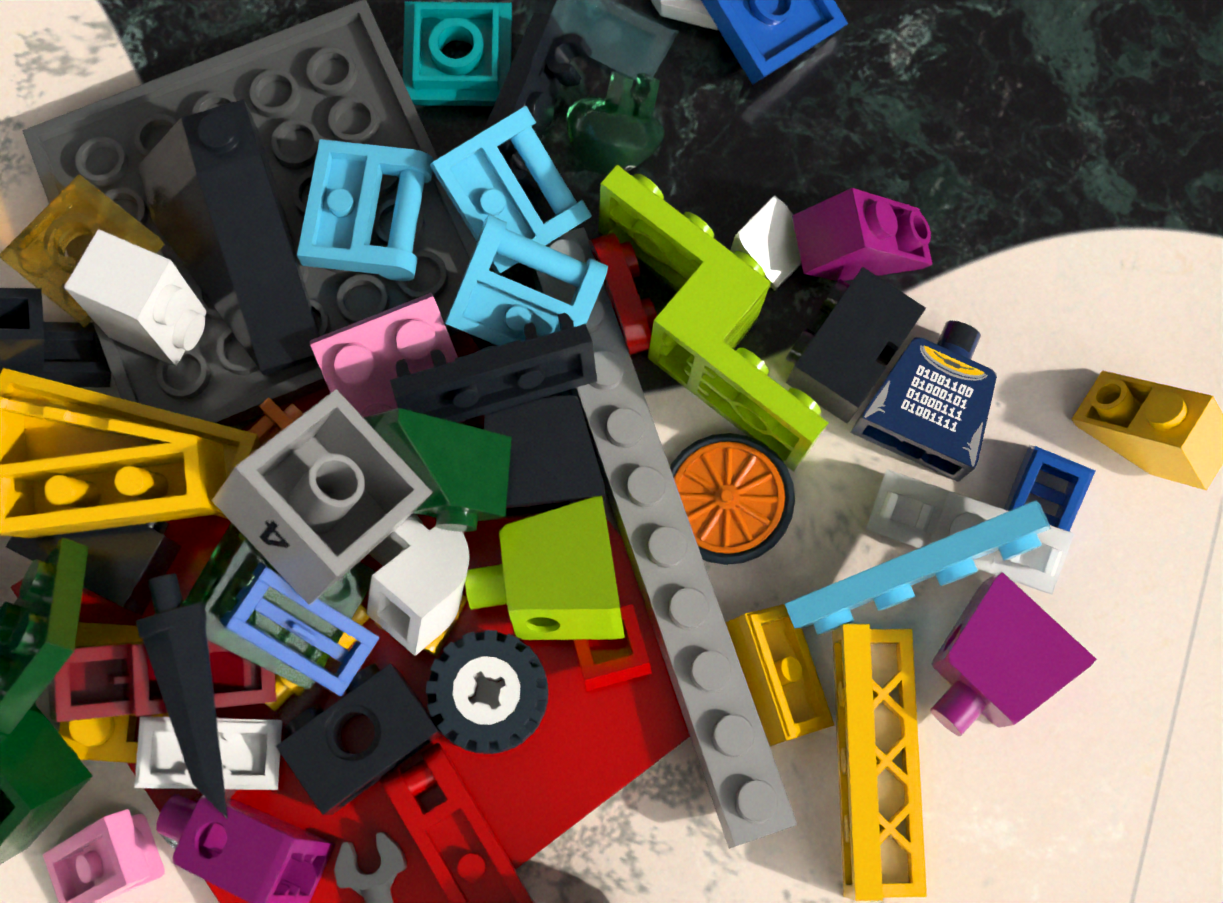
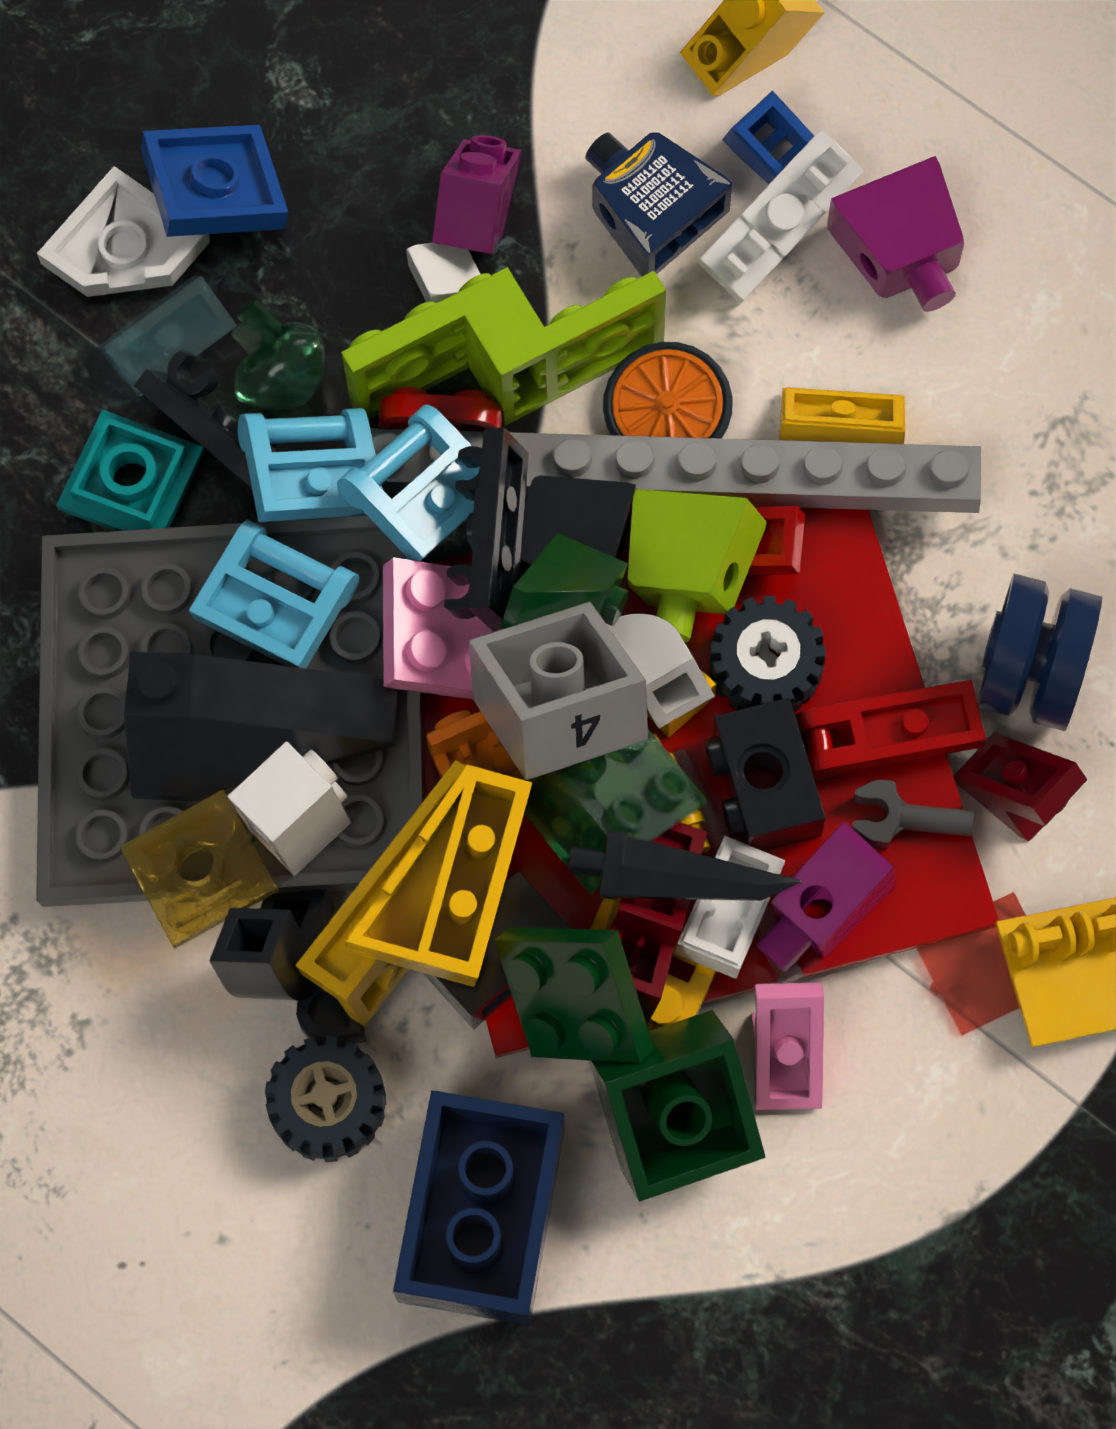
camera: 60 degrees left, 5 degrees down
tile [220,562,380,696] -> none
medium azure plate [785,500,1051,635] -> none
black brick [786,267,926,424] -> none
yellow fence [832,624,927,901] -> none

